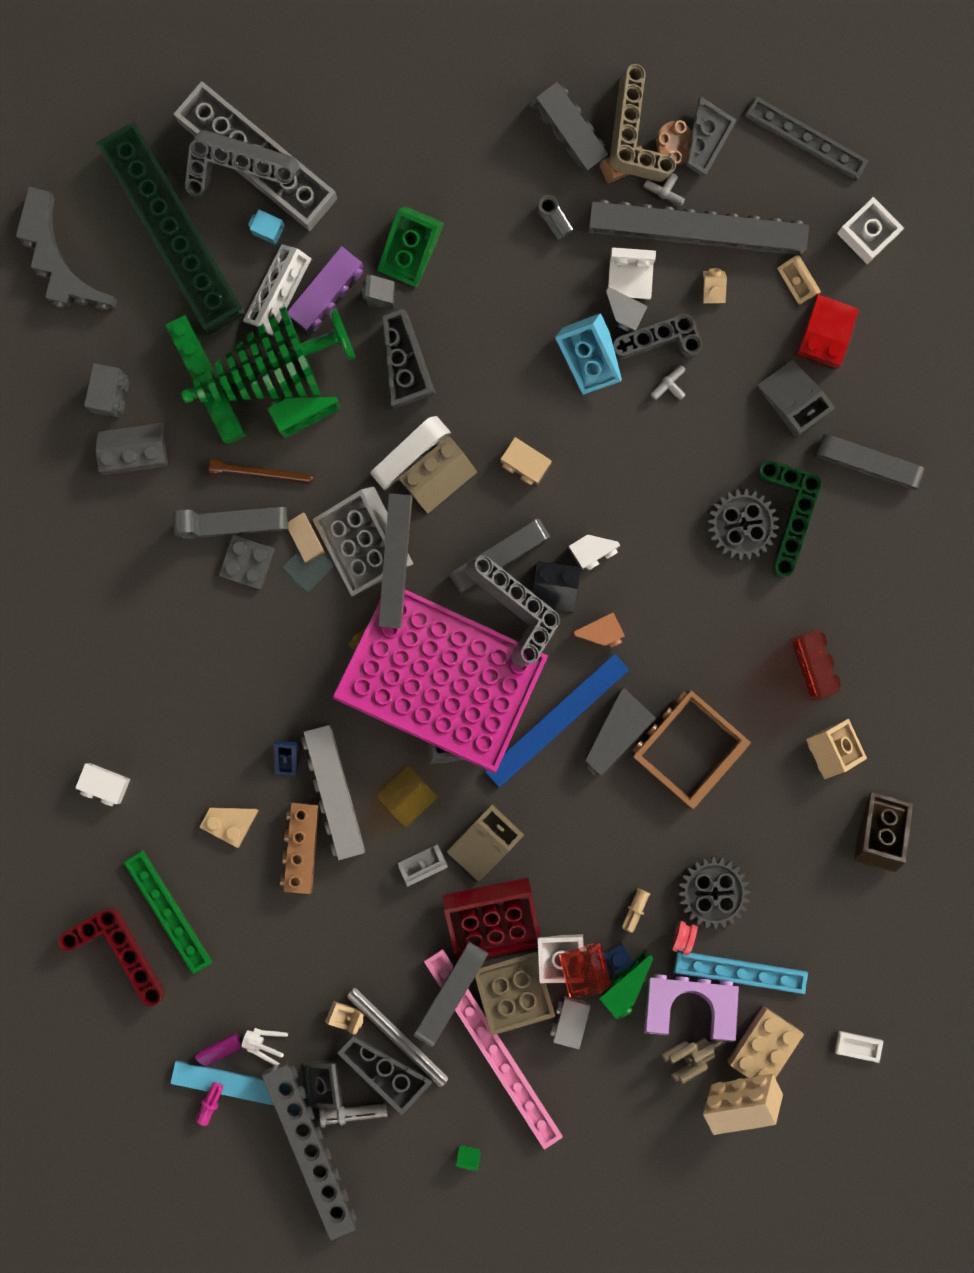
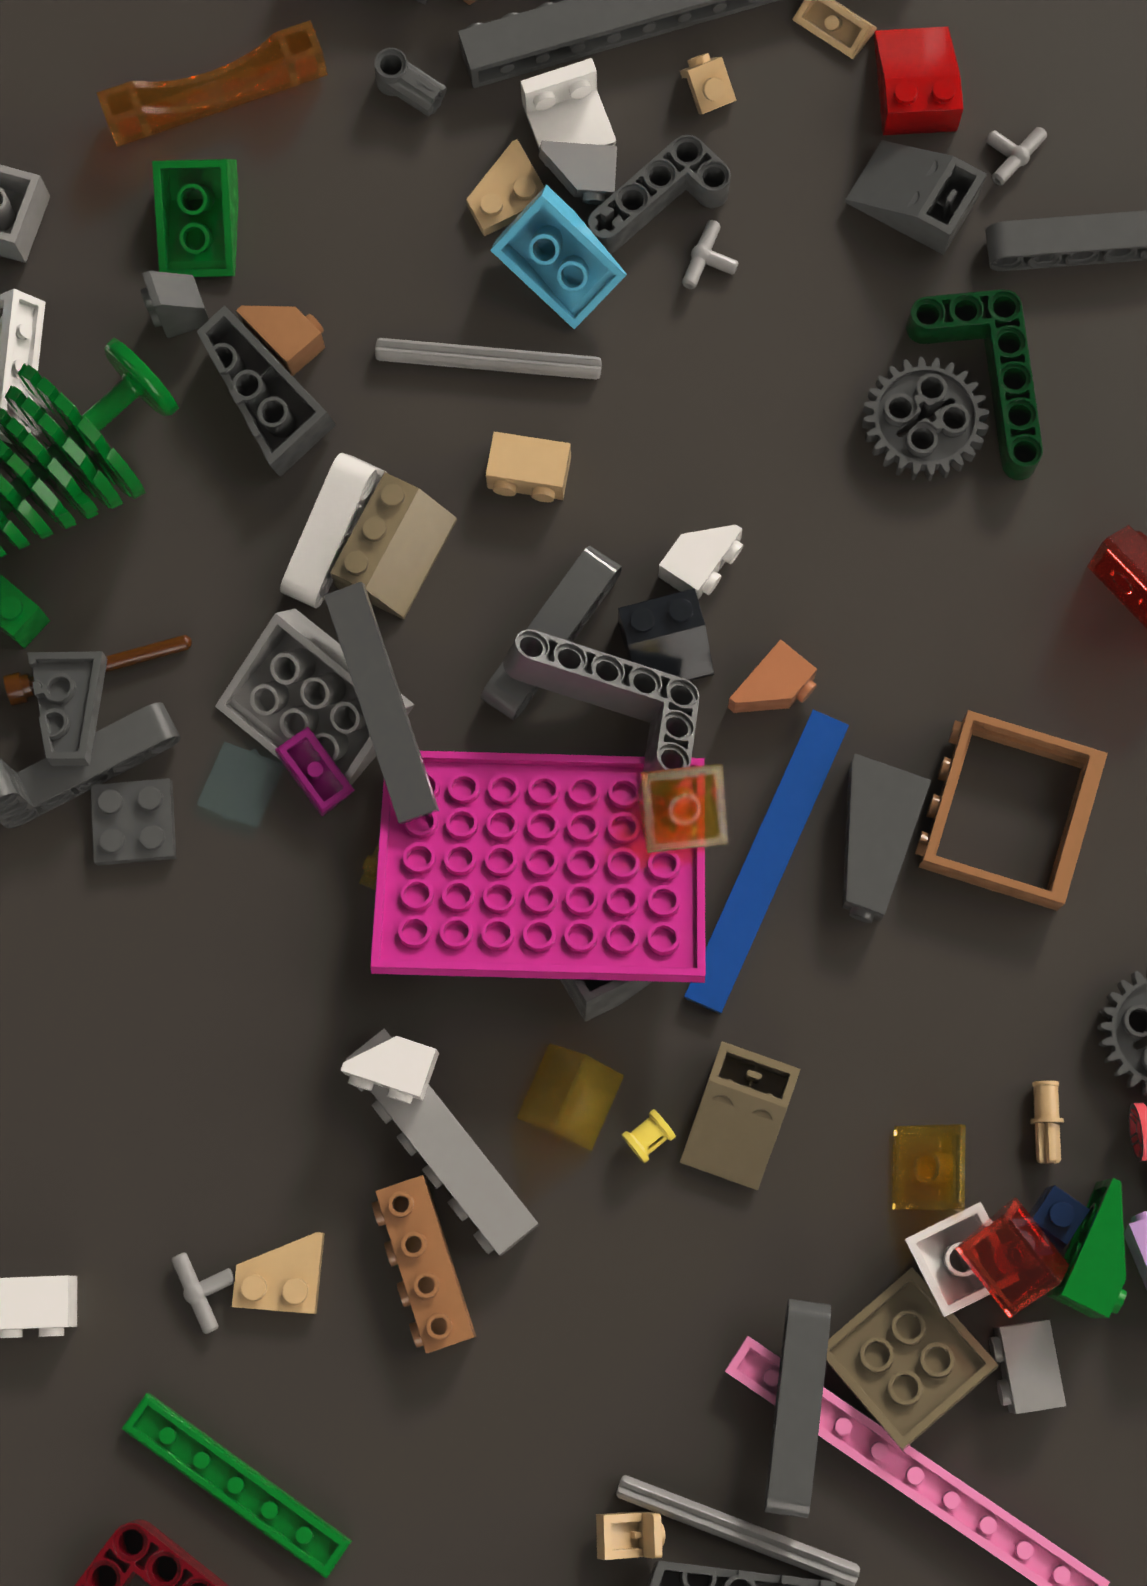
camera: 20 degrees left, 10 degrees down
green slope [267,397,342,438] -> none
dark blue slope [274,741,299,776] -> none
medium lavender brick [288,246,363,334] -> none
tan slope [288,513,325,563] -> none
light grey hinge [398,844,448,887] -> none
dark red slope [442,877,541,962] -> none
none -> dark grey wing [27,651,108,766]
none -> clear orange arch [97,20,328,147]
none -> light grey piece [171,1252,235,1334]
none -> medium nougat slope [236,305,326,376]
none -> magenta slope [275,726,355,817]
none -> white slope [341,1036,439,1104]
none -> light grey axle [375,338,602,380]
none -> tan wing [466,139,544,236]
none -> light yellow bush [621,1109,676,1164]
none -> clear yellow slope [638,764,728,853]
none -> clear yellow slope [892,1124,966,1213]
none -> light grey piece [986,127,1047,186]

